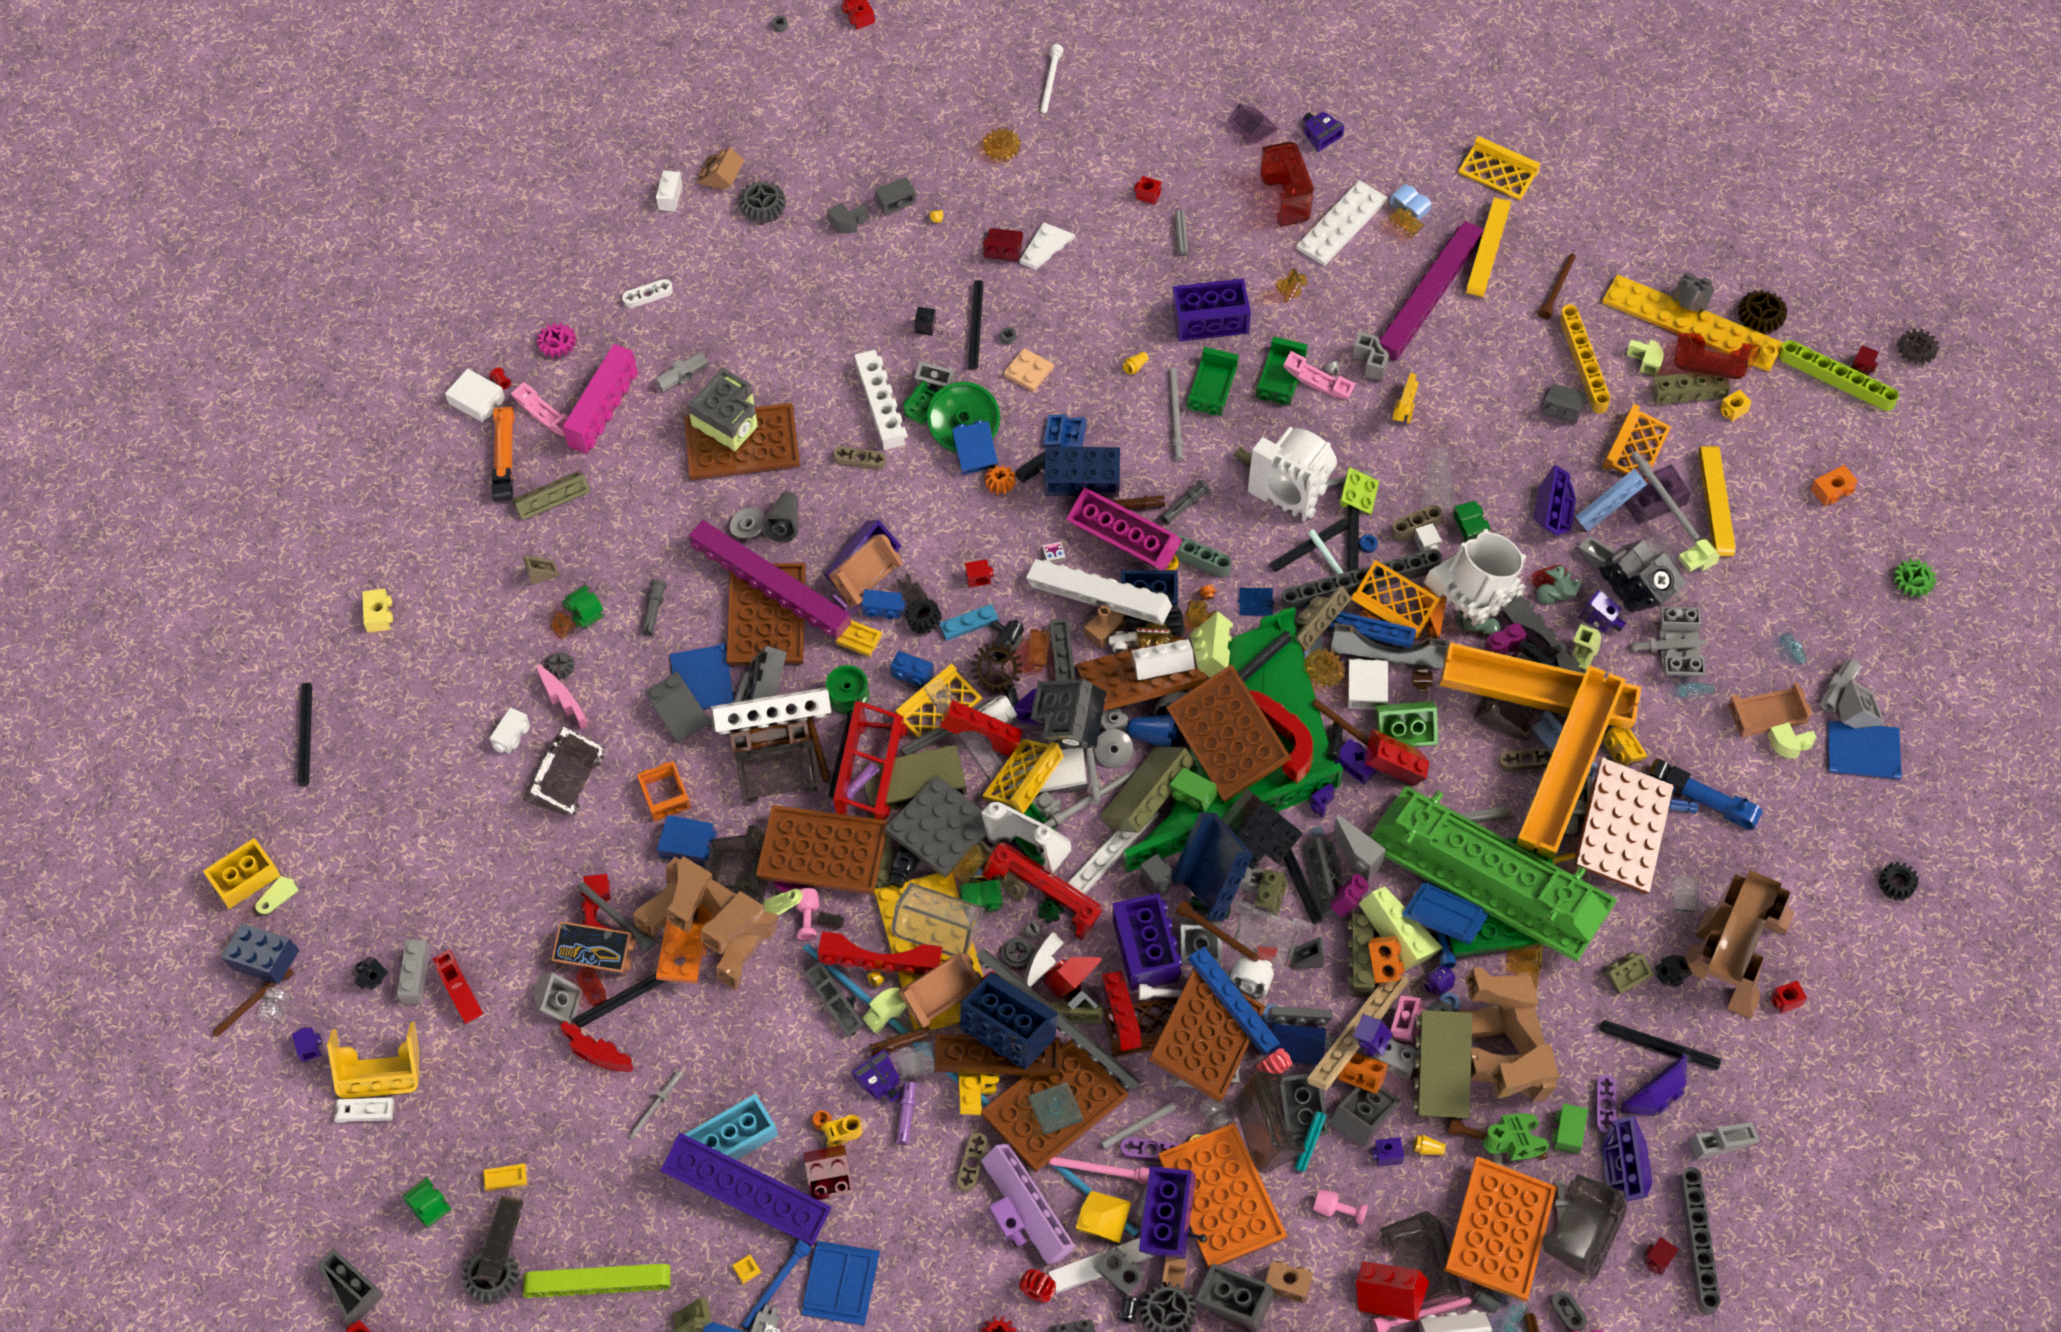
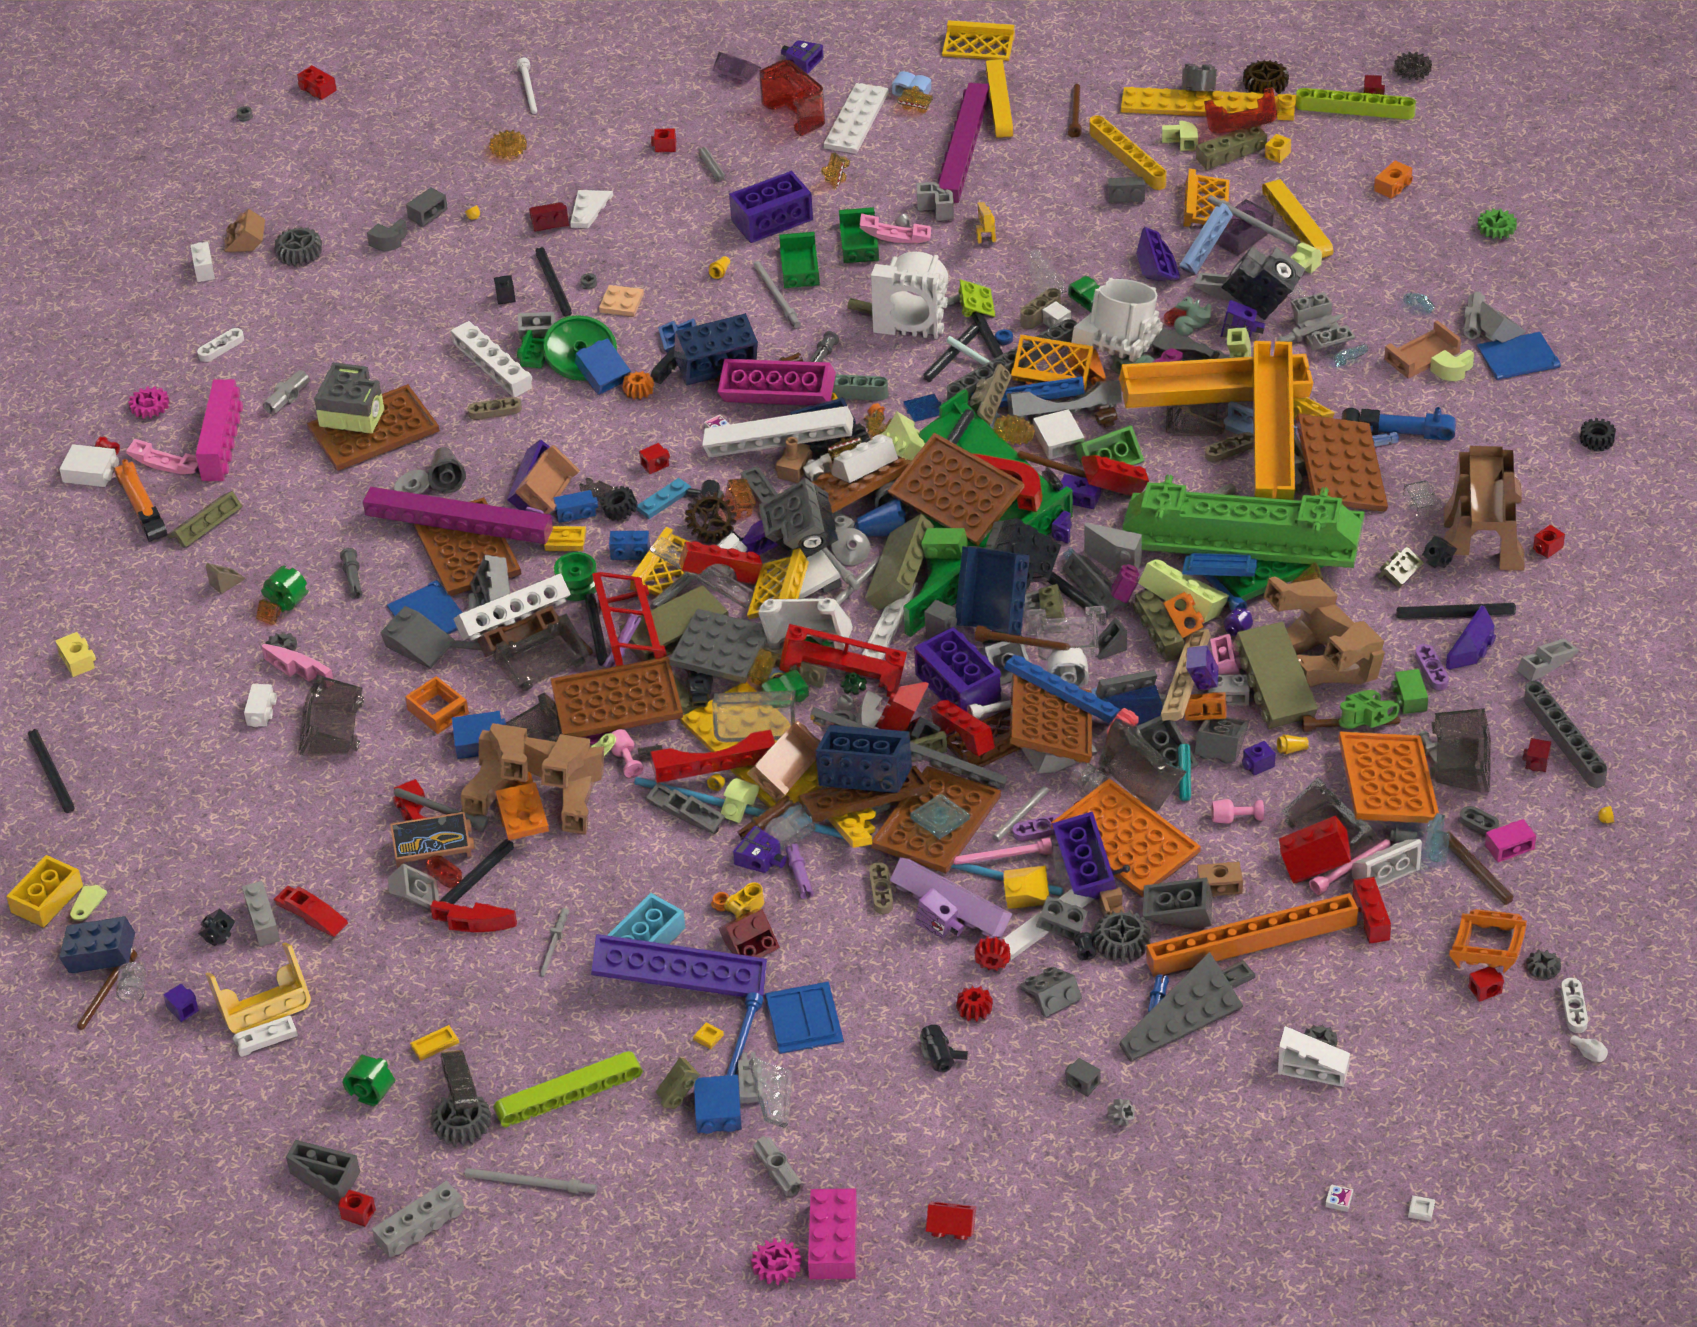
camera: 20 degrees left, 15 degrees down
dark purple wedge [1601,1116,1653,1202] -> none

